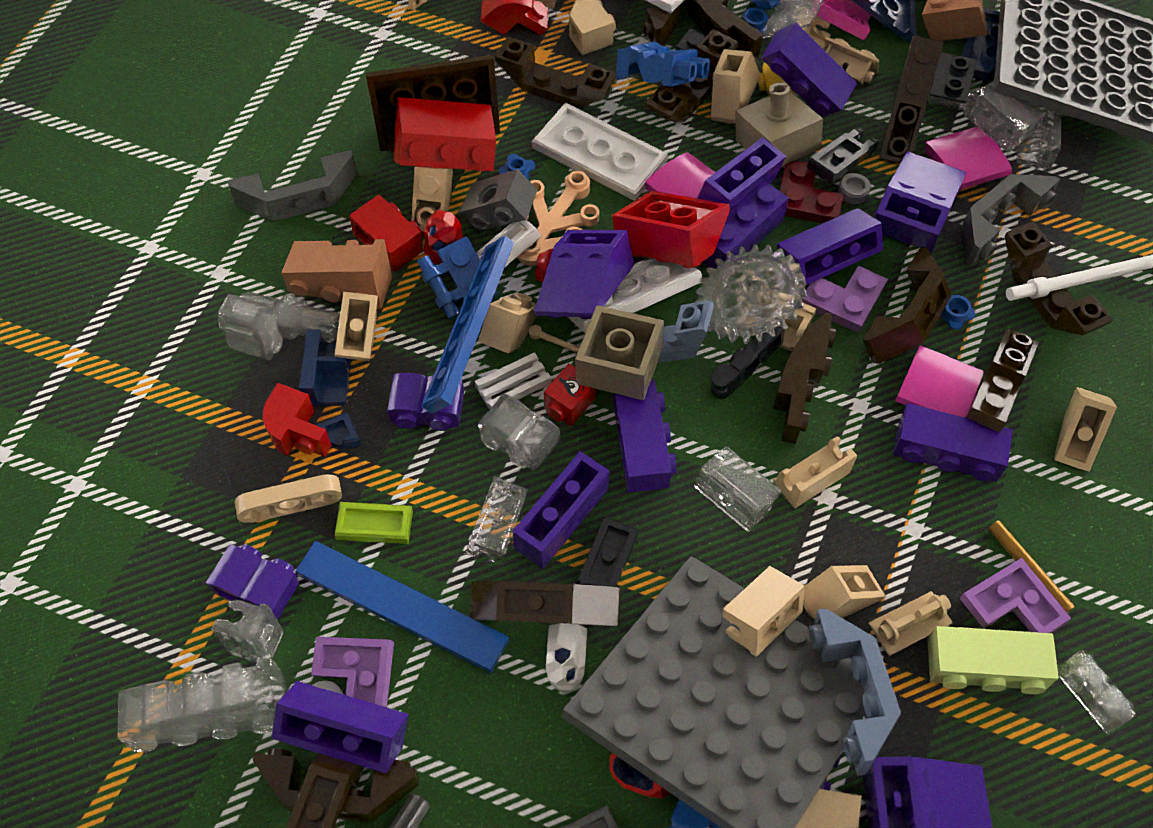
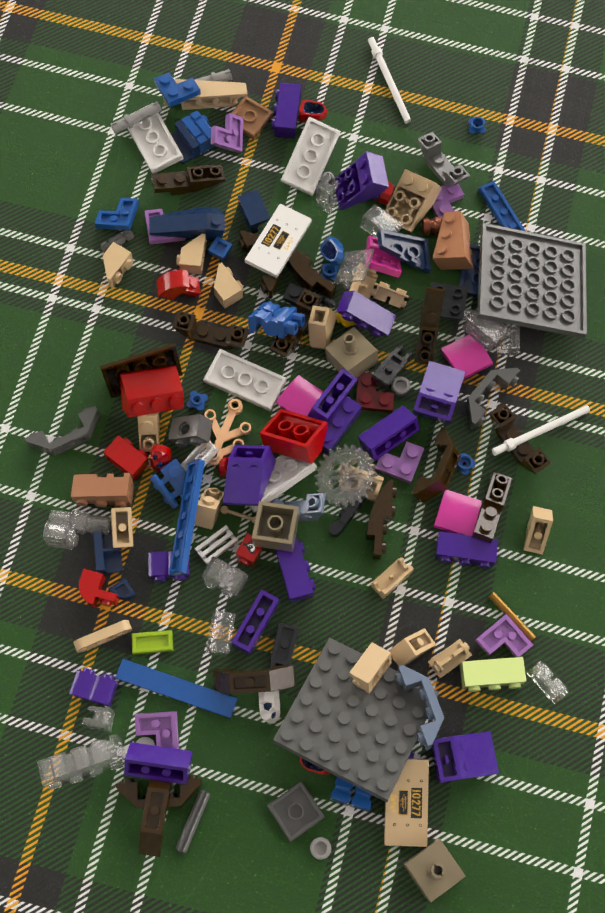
camera: 10 degrees left, 10 degrees up
clear hinge [694,446,782,532] -> none

